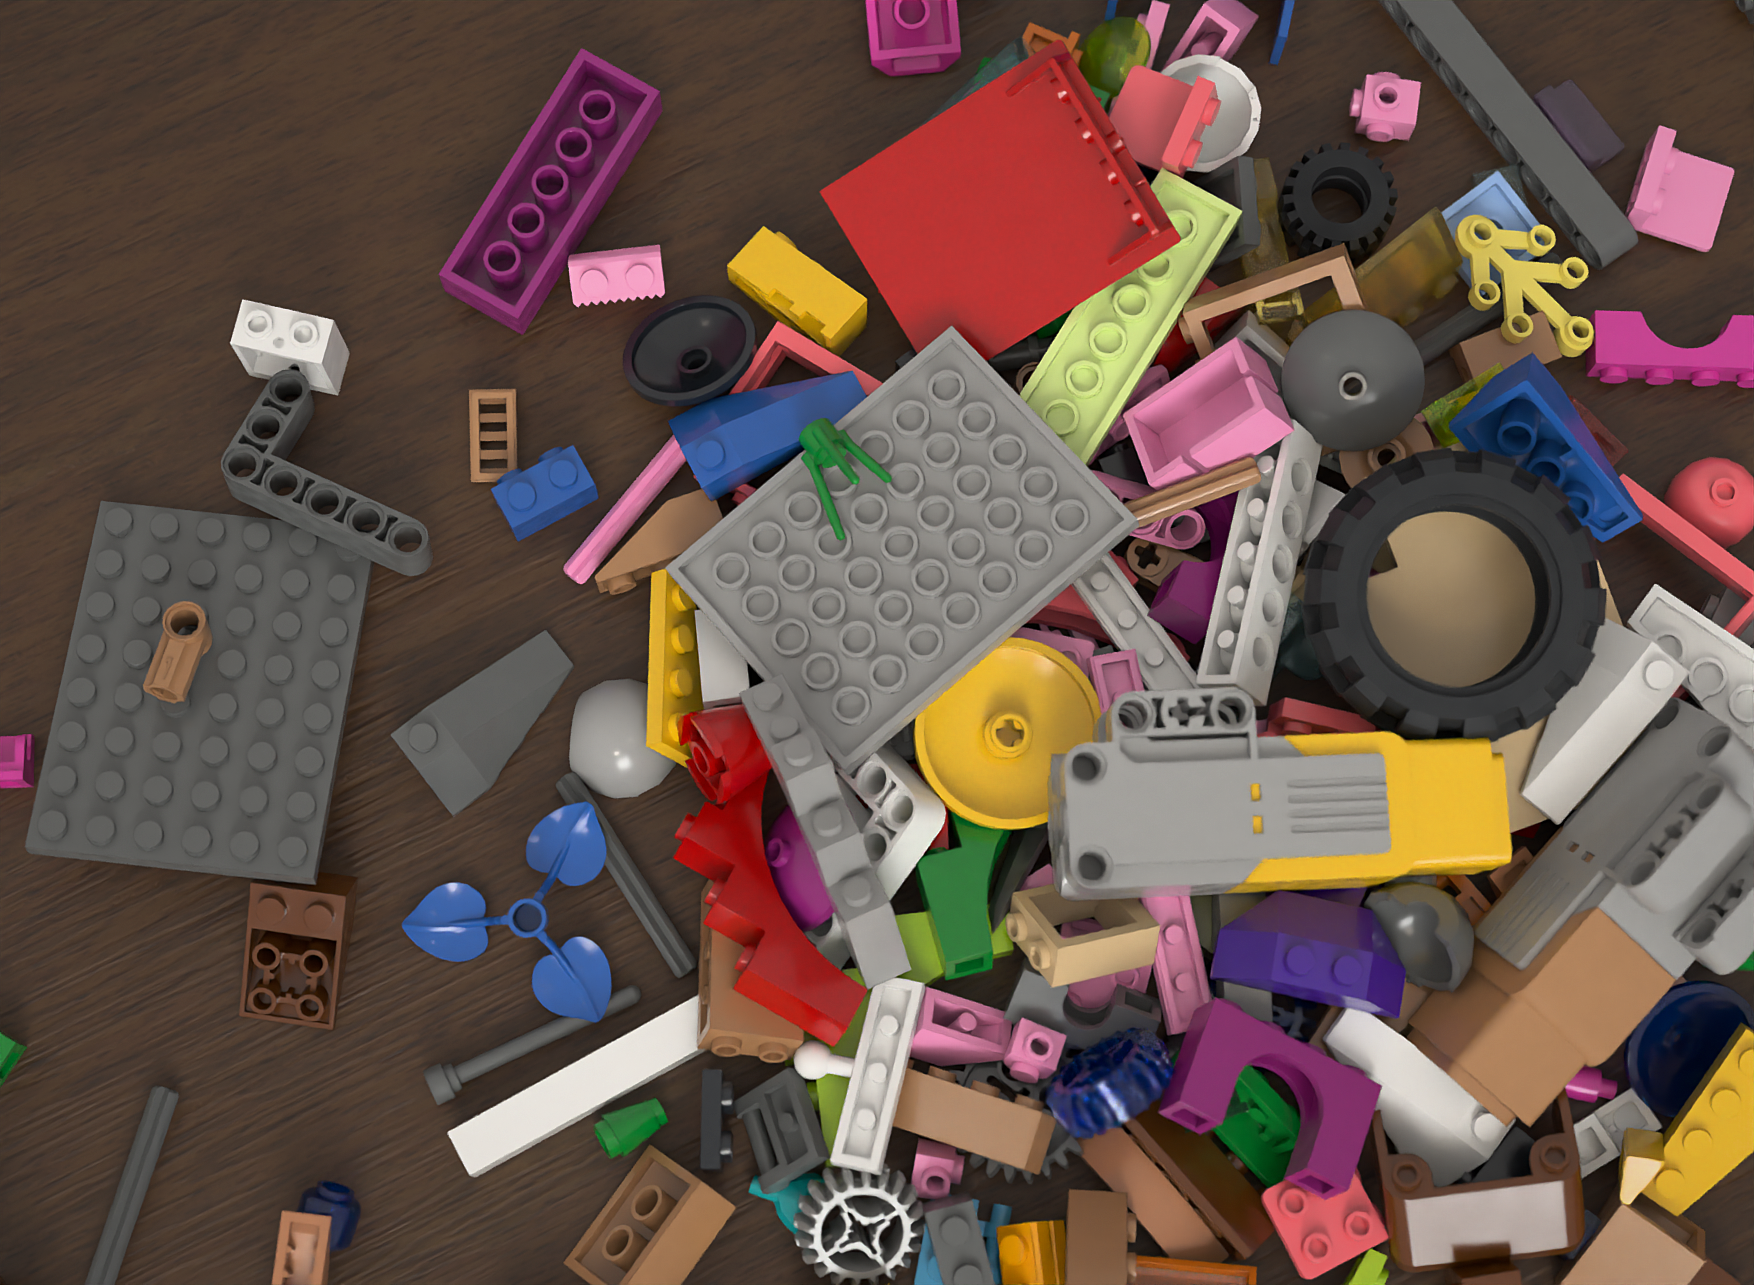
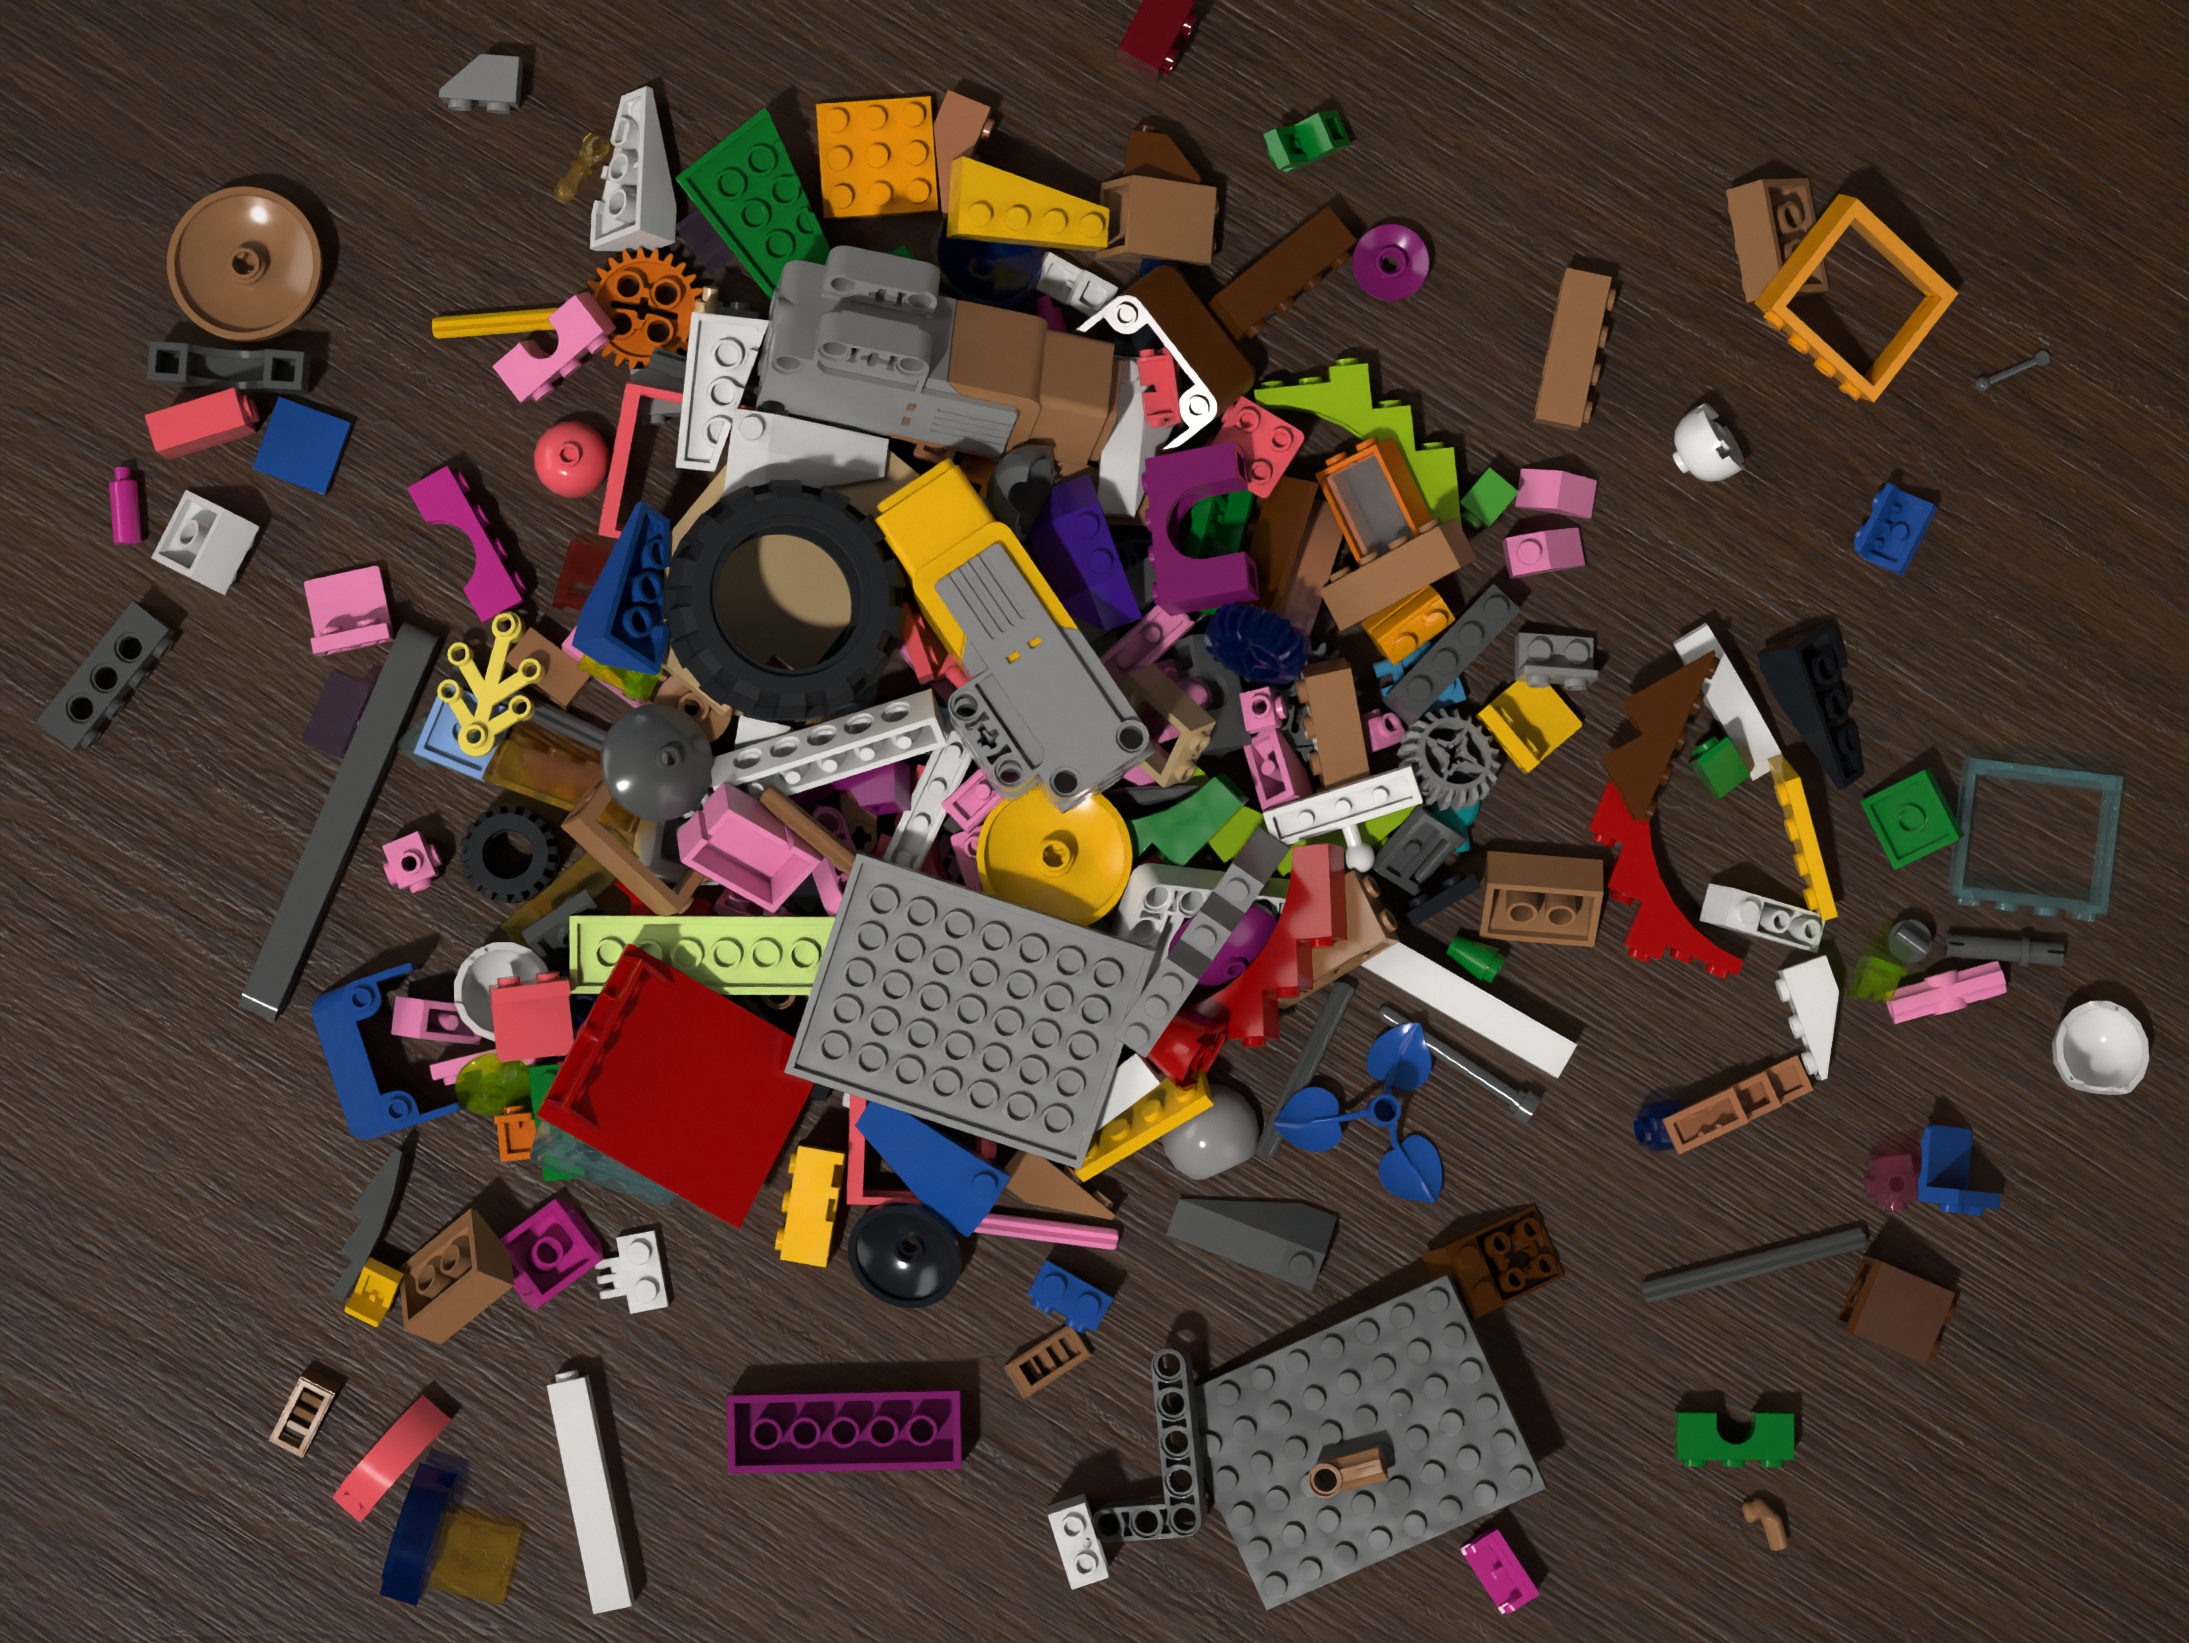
camera: 120 degrees left, 10 degrees up
bright pink brick [568,245,665,307] -> none
green plant [798,418,892,540] -> none
yellow slope [1618,1127,1665,1204] -> none
none -> white hinge [595,1230,669,1314]
none -> coral hinge [1136,347,1182,428]

